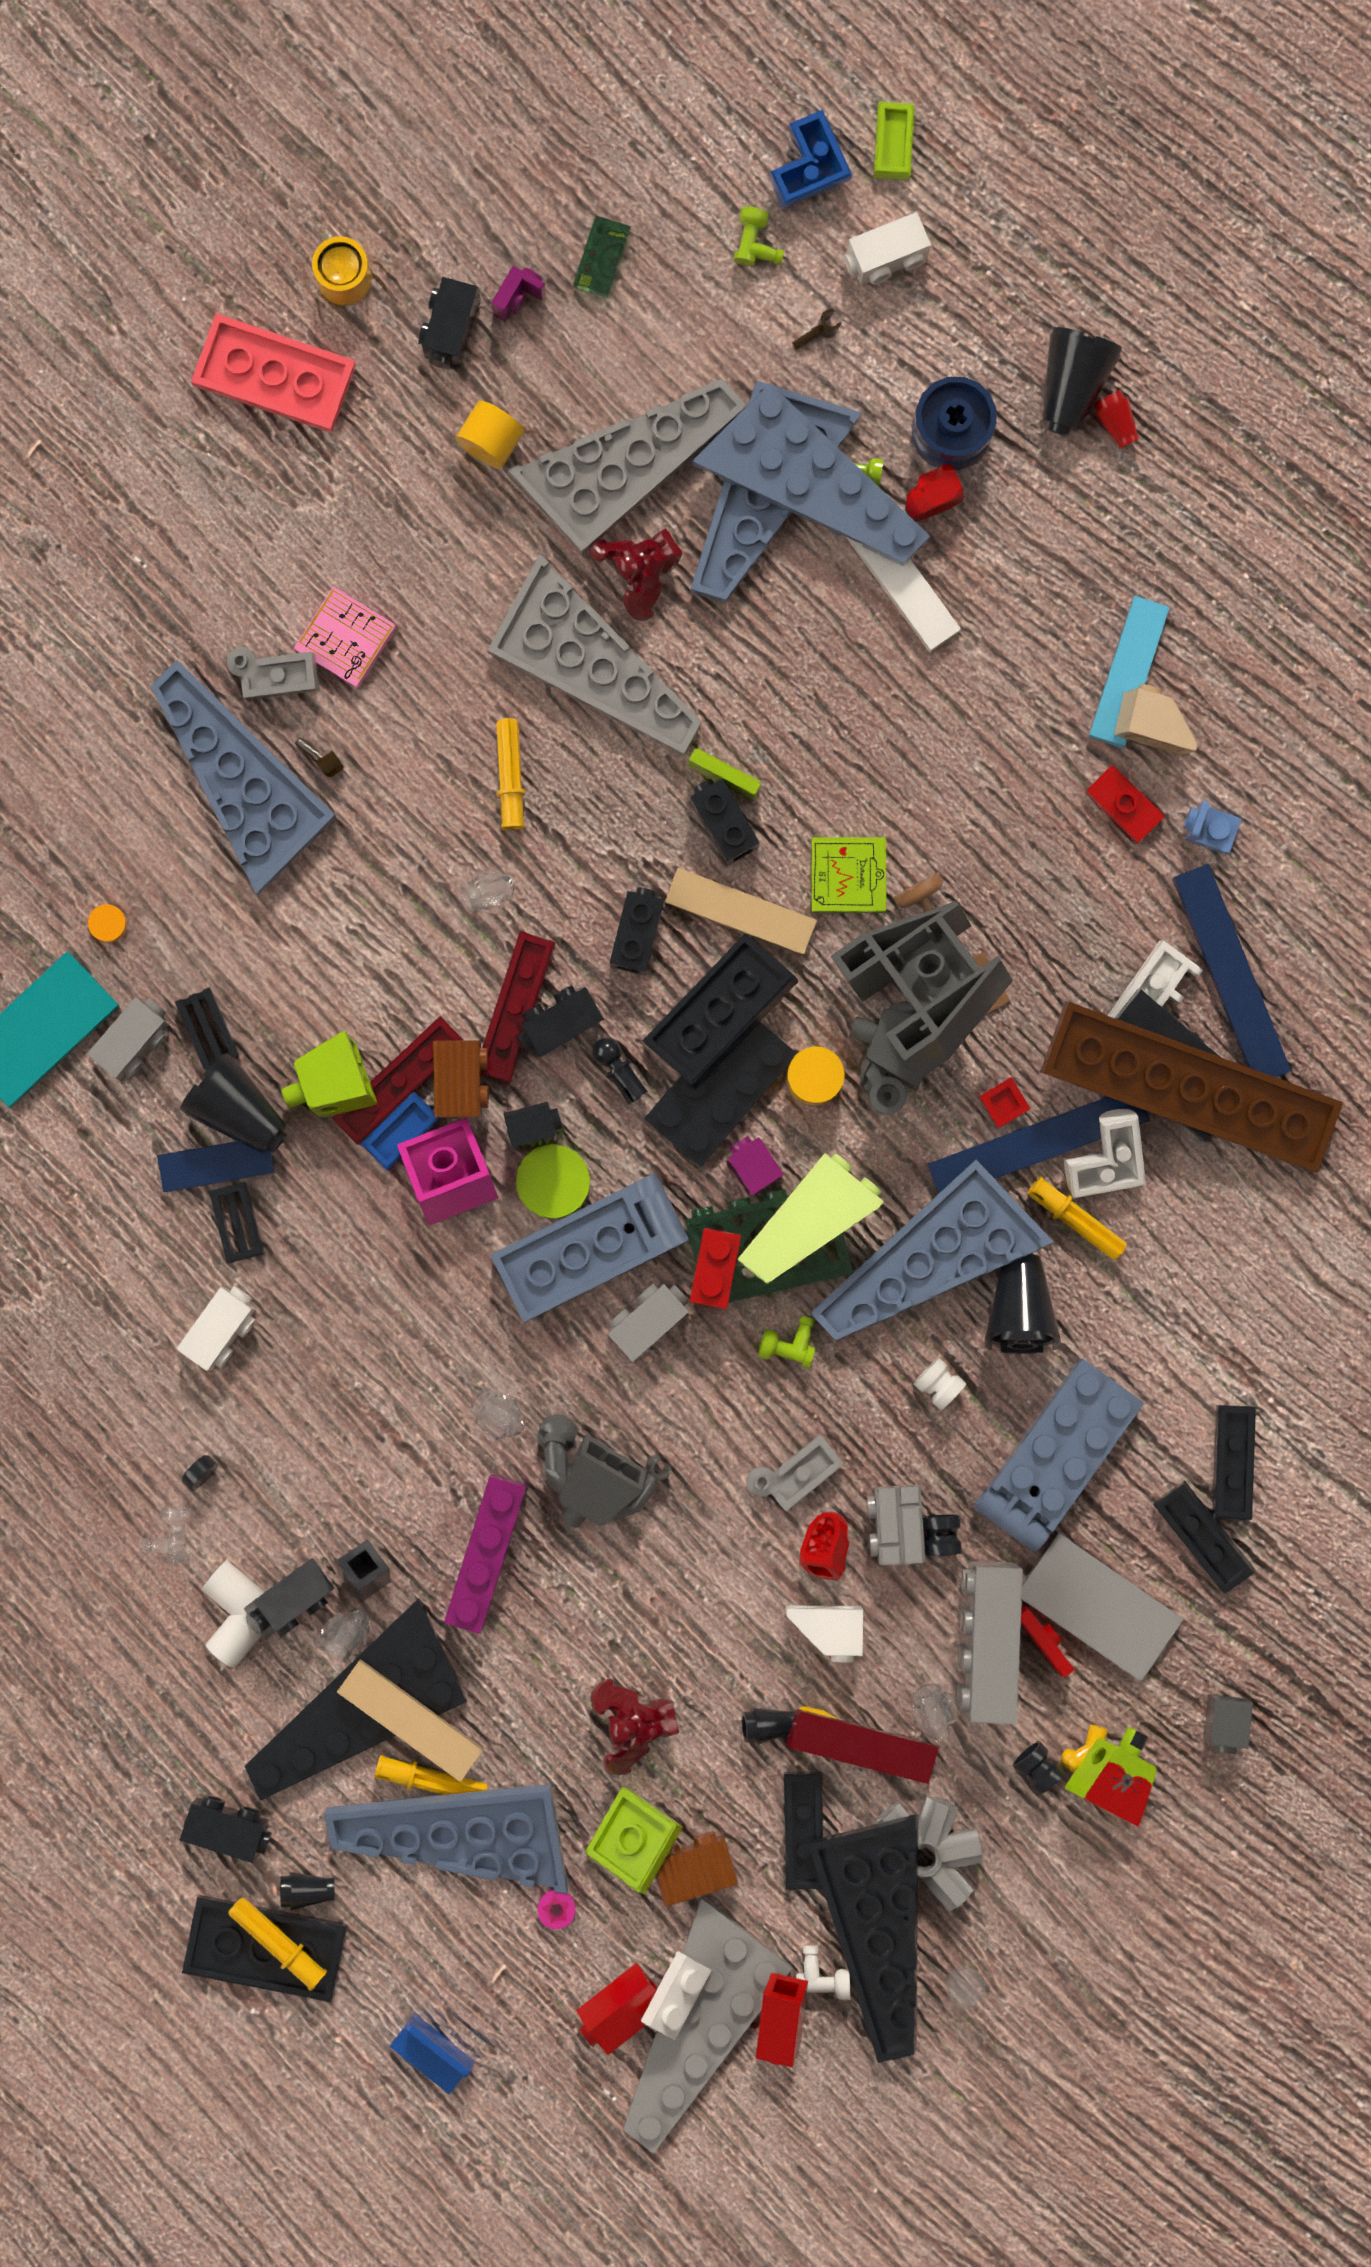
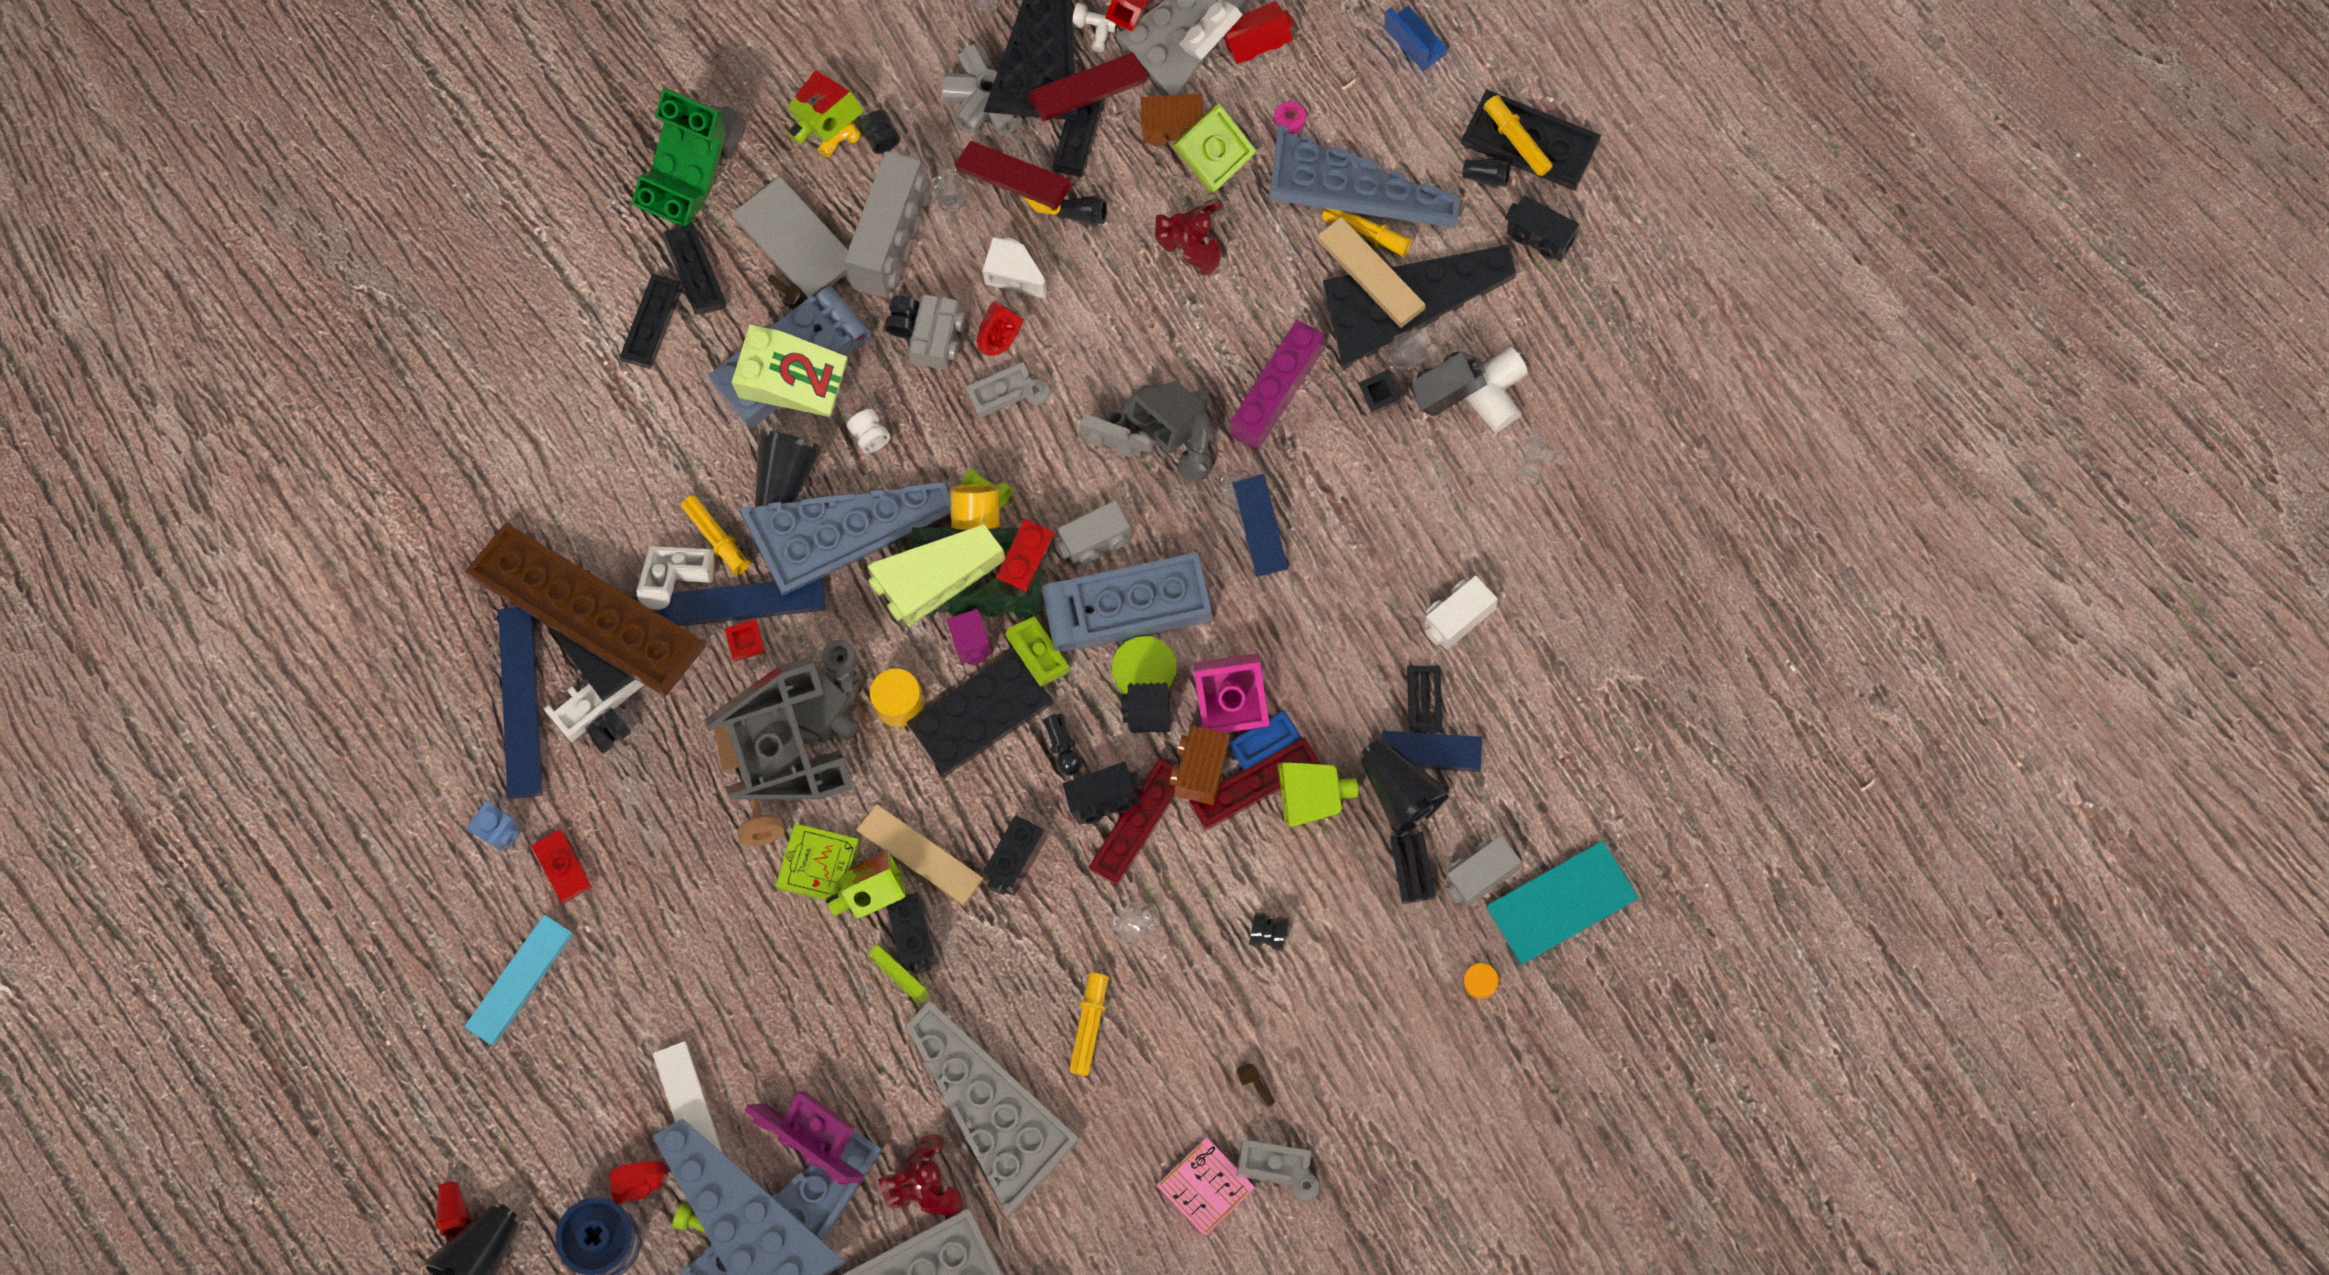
camera: 155 degrees left, 15 degrees down
sand blue wing [151,660,336,896] -> none
black tile [182,1455,219,1491] -> none
black tile [642,934,799,1090] -> none
red plate [1021,1605,1075,1678] -> none
tan slope [1114,685,1198,755] -> none
none -> black wheel [585,707,631,753]
none -> green slope [631,87,726,227]
none -> yellowish green slope [732,324,848,417]
none -> magenta bracket [745,1091,864,1185]
none -> dark brown hand [768,275,804,310]
none -> lime torso [826,849,906,919]
none -> yellow piece [950,484,1000,530]
none -> lime plate [1005,616,1070,687]
none -> dark red tile [1028,52,1148,122]
none -> light grey hinge [1079,413,1154,458]
none -> dark blue tile [1232,473,1288,577]
none -> black wheel [1249,912,1289,952]

